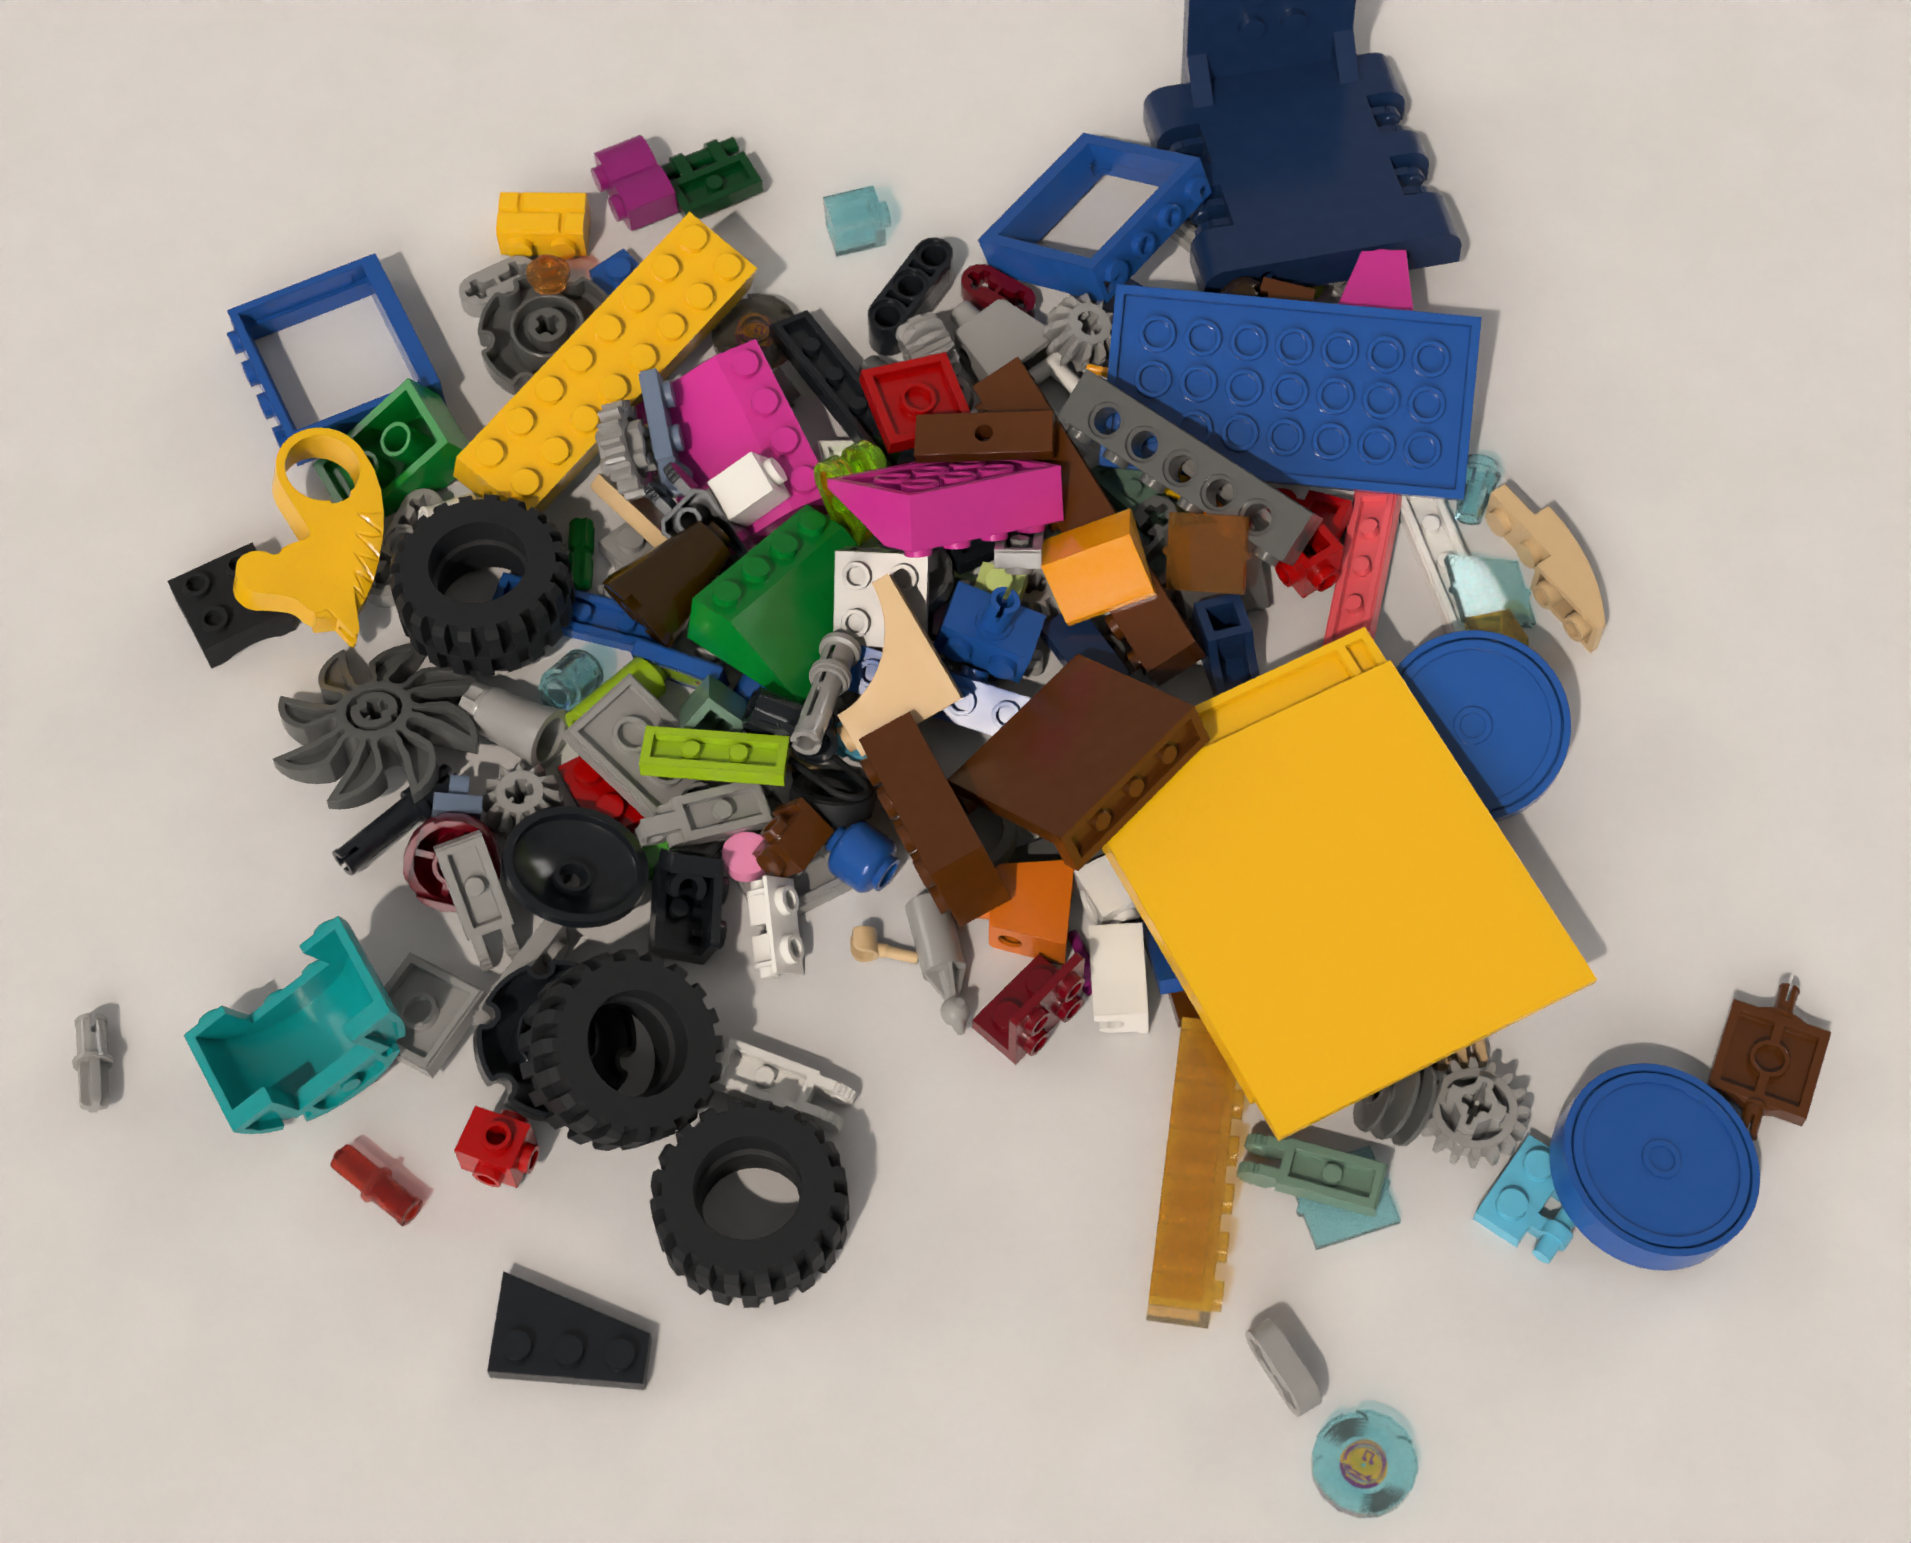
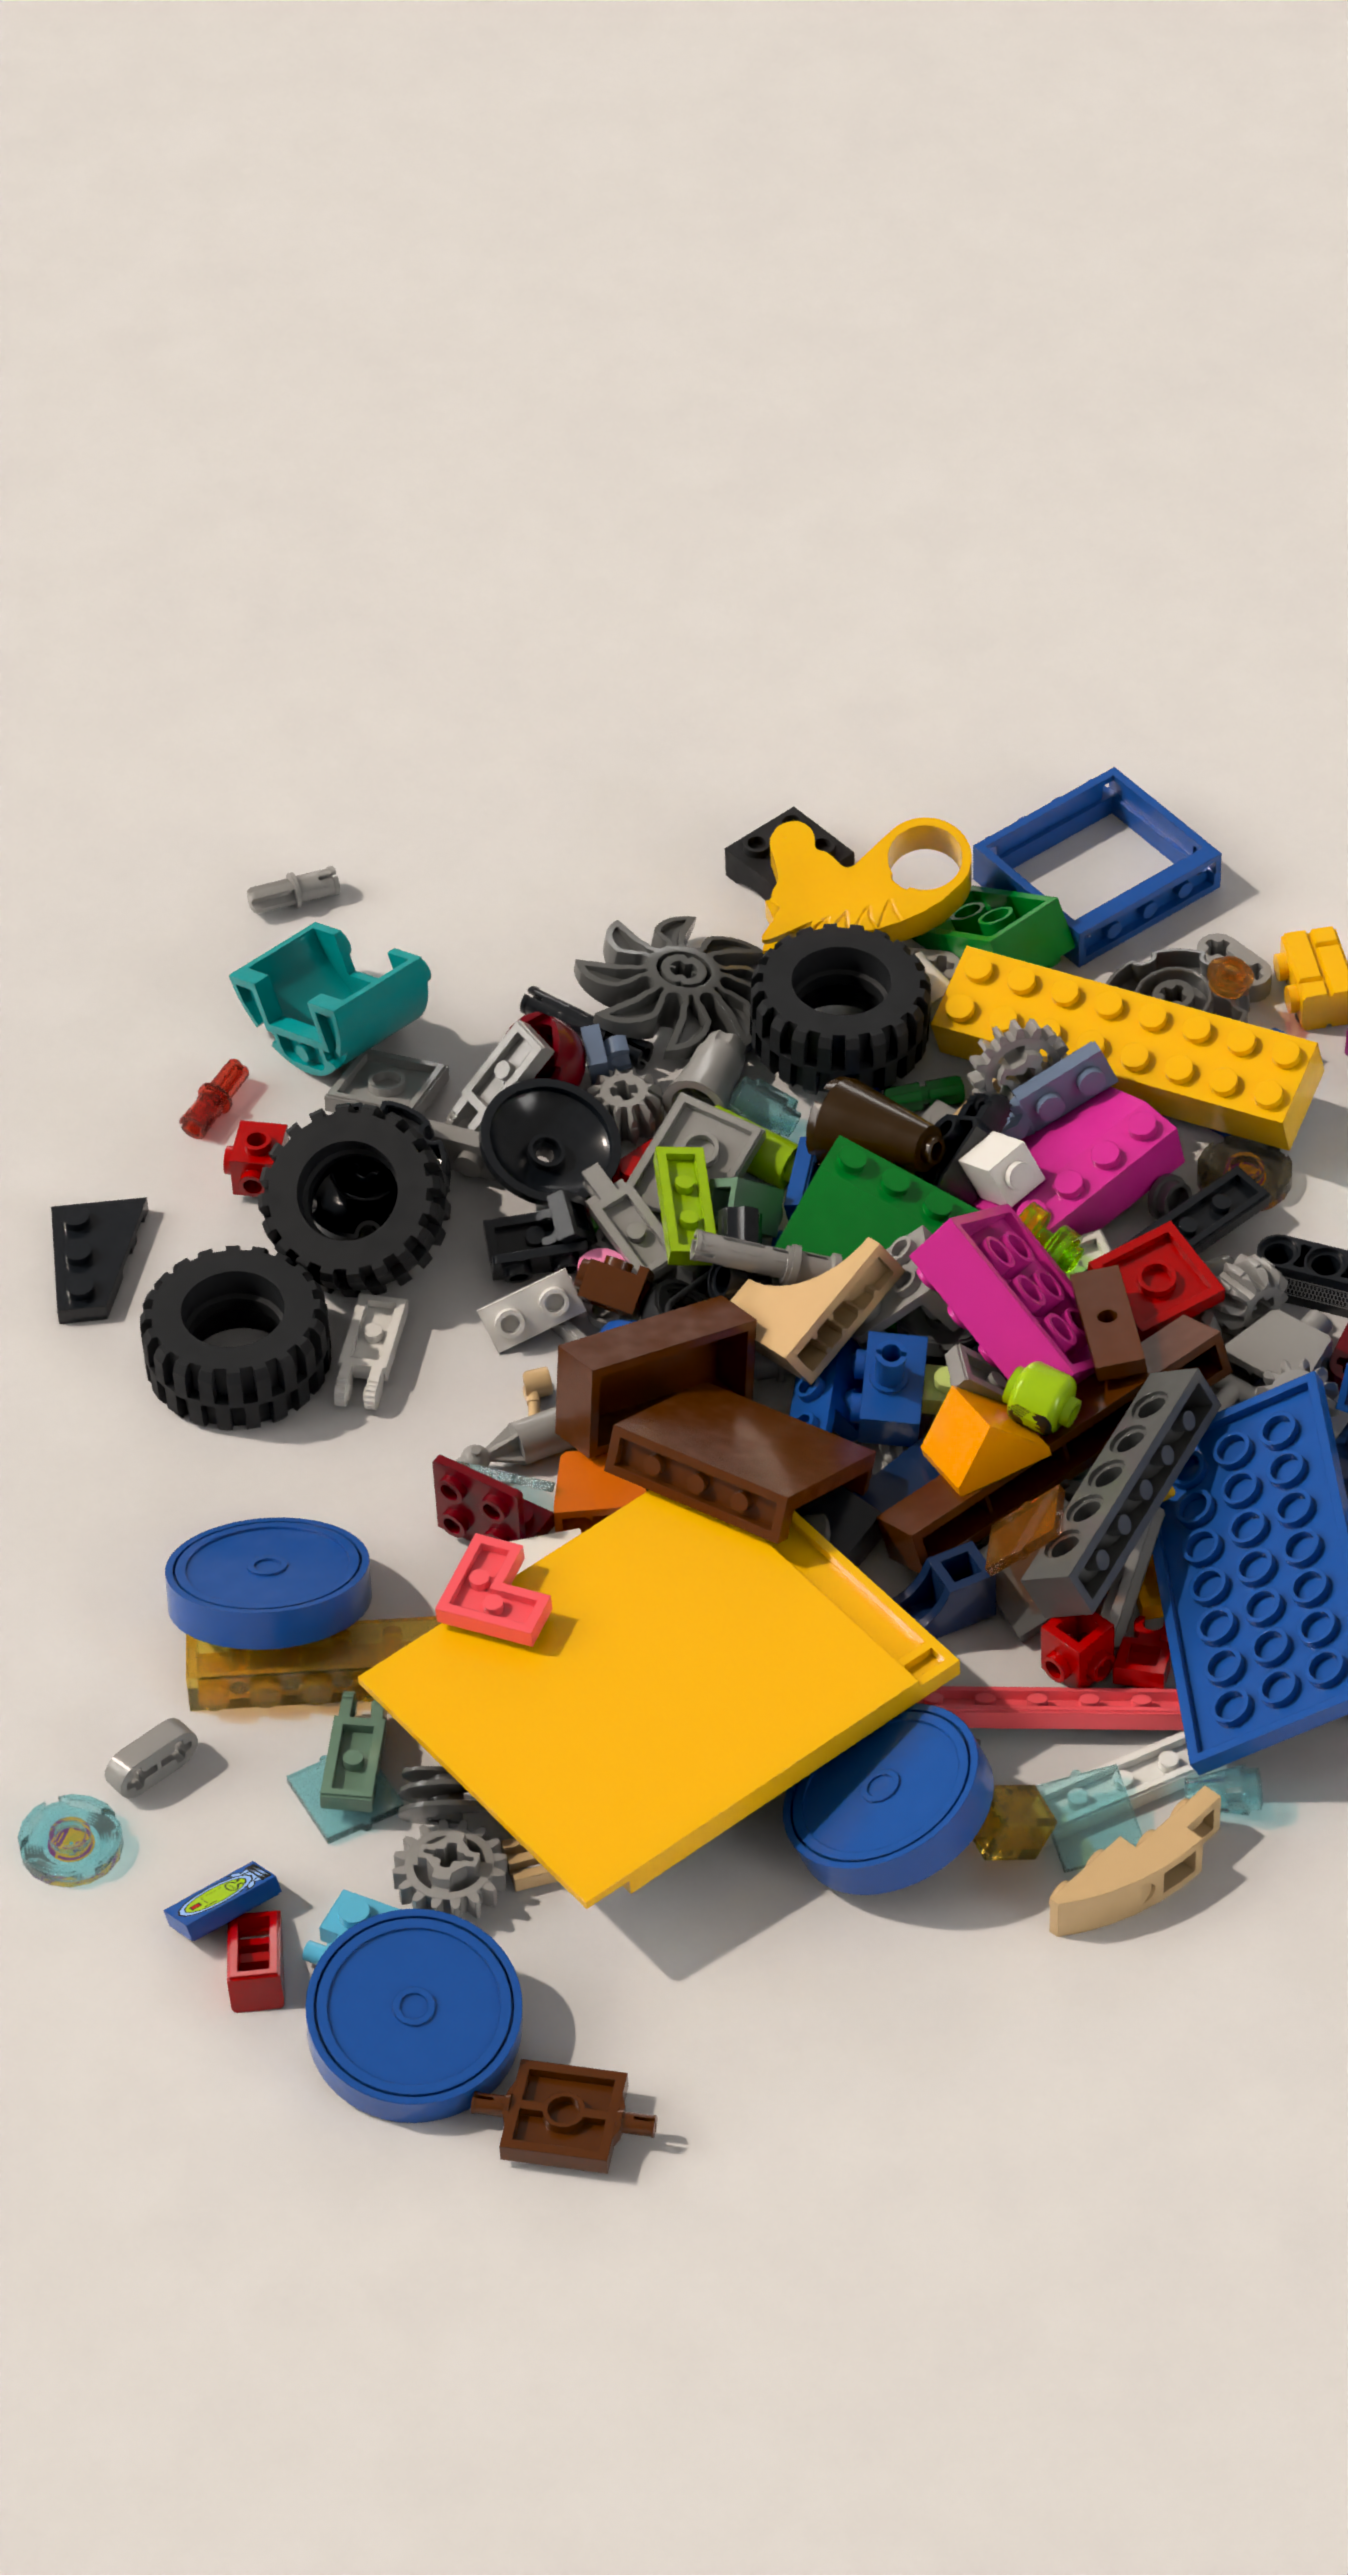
camera: 80 degrees right, 15 degrees down
none -> blue tile [163,1861,282,1941]
none -> blue brick [165,1517,372,1650]
none -> red slope [227,1910,285,2013]
none -> coral plate [435,1533,553,1647]
none -> clear light blue piece [456,1461,555,1492]
none -> lime head [1002,1361,1082,1436]

